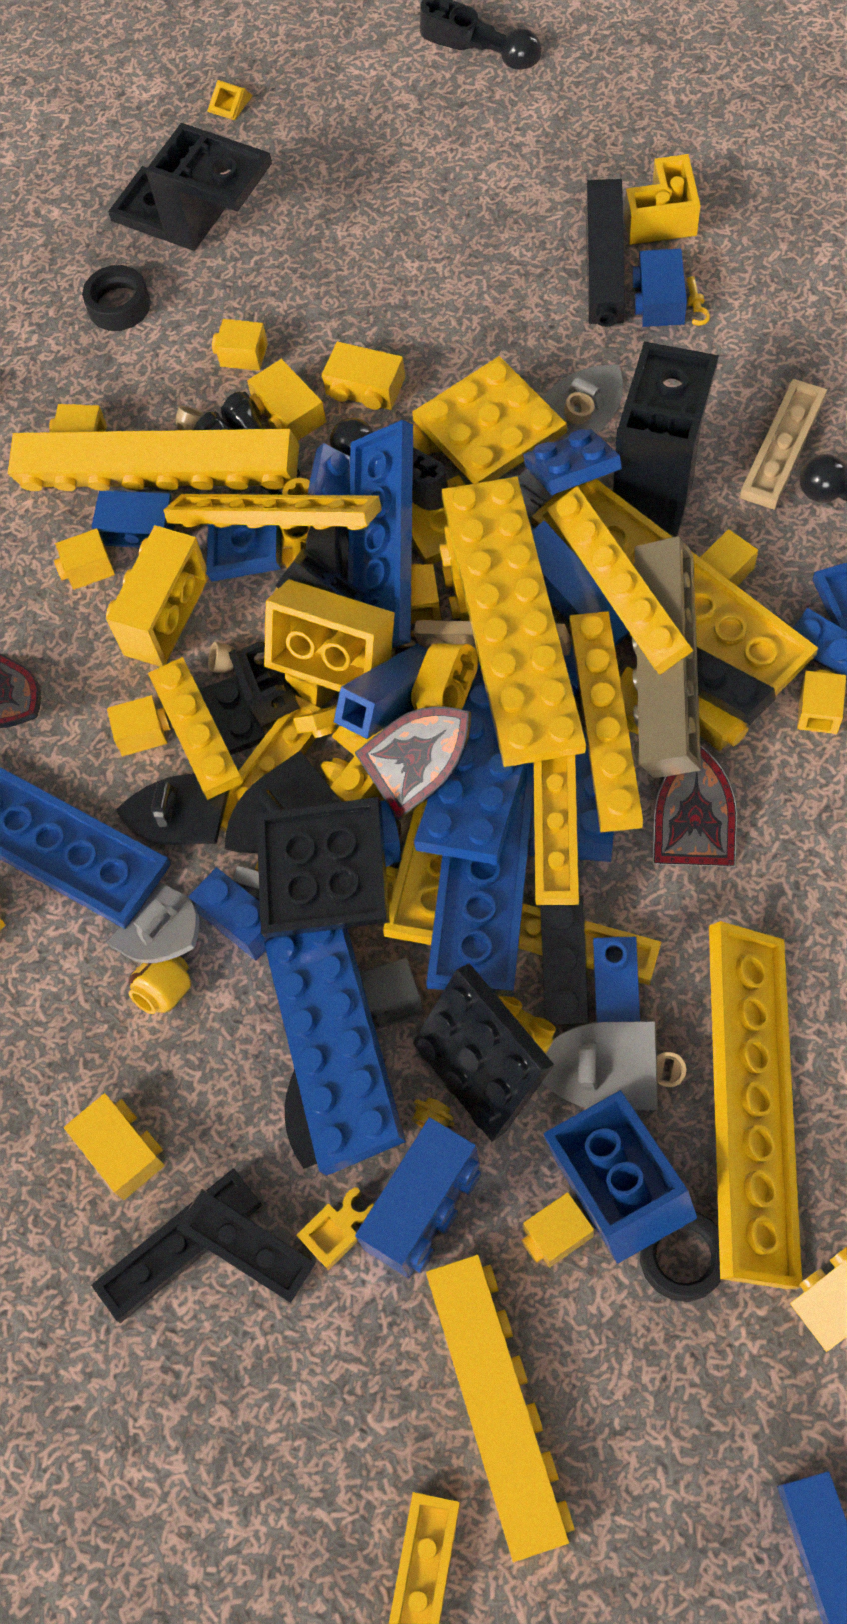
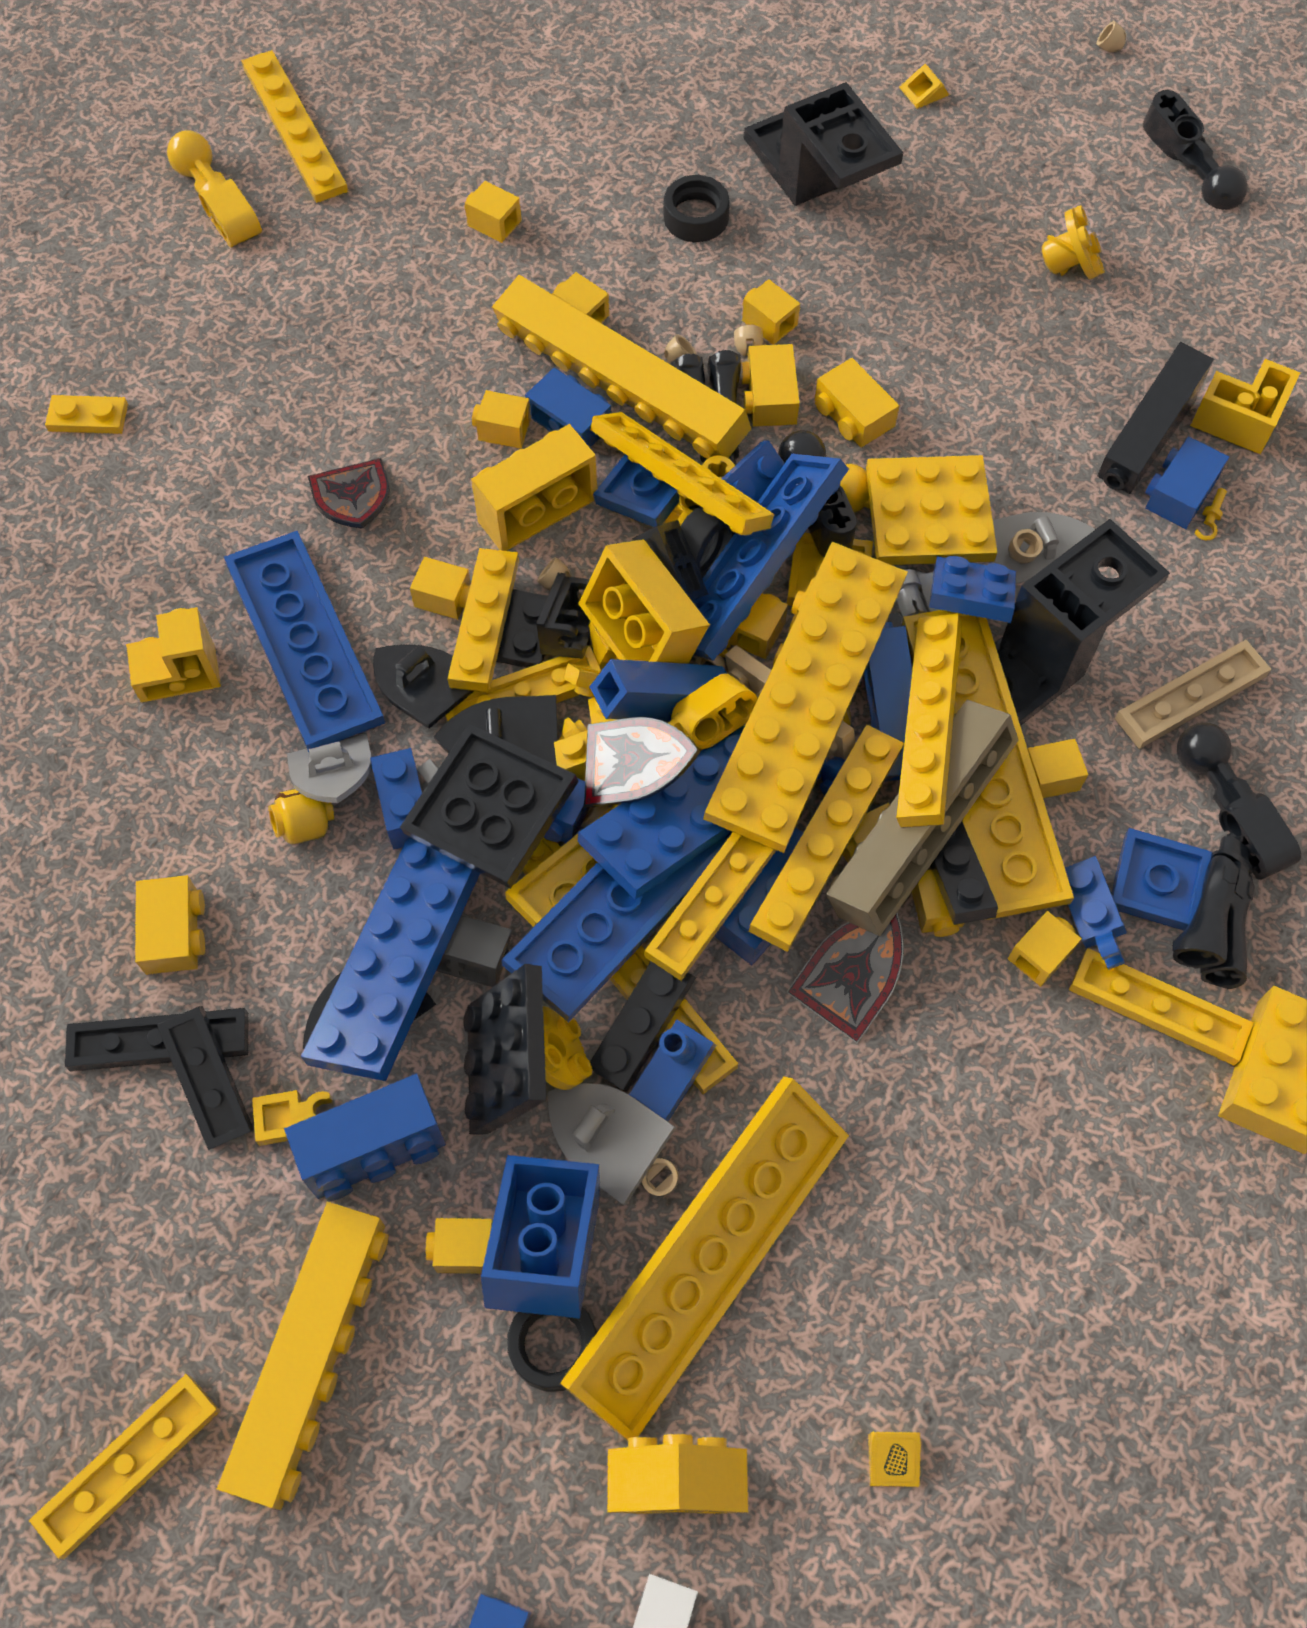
camera: 25 degrees right, 0 degrees up
yellow plate [412,1097,455,1128] -> none
none -> tan hinge [734,325,763,356]
none -> yellow plate [1042,205,1105,280]

